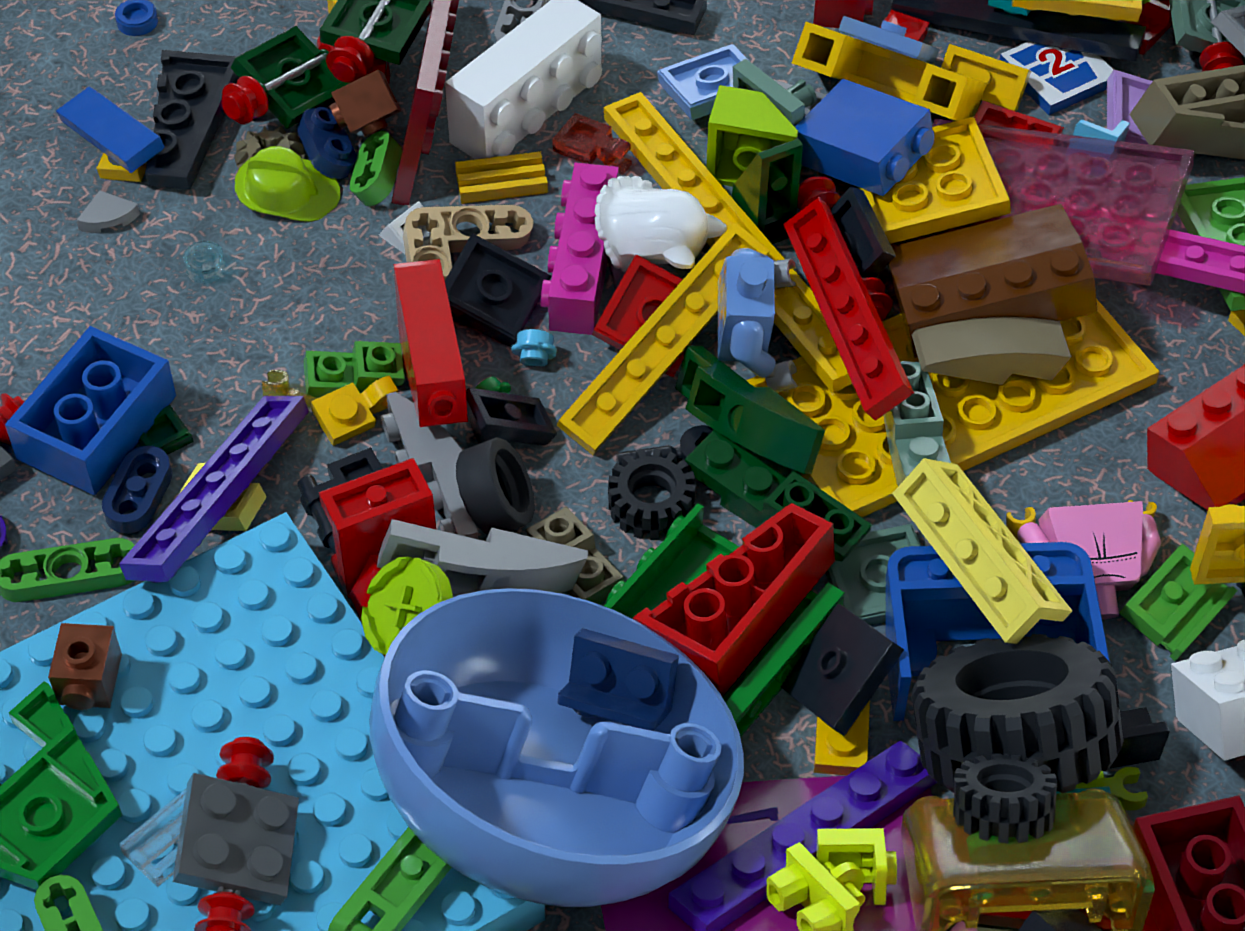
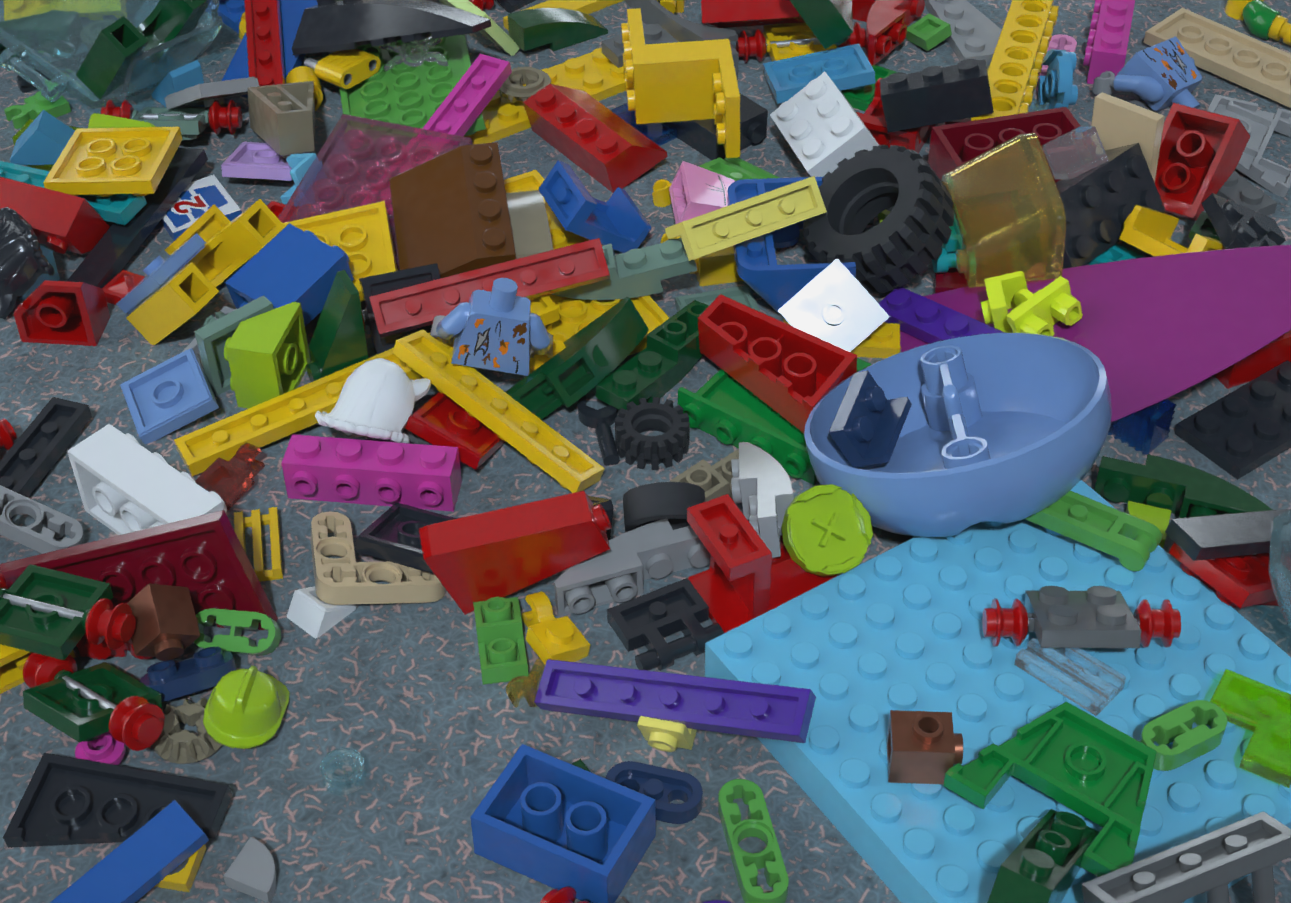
camera: 90 degrees left, 10 degrees down
medium azure plate [511,329,557,366] -> none
black tyre [953,753,1057,844] -> none
none -> blue panel [538,160,651,253]

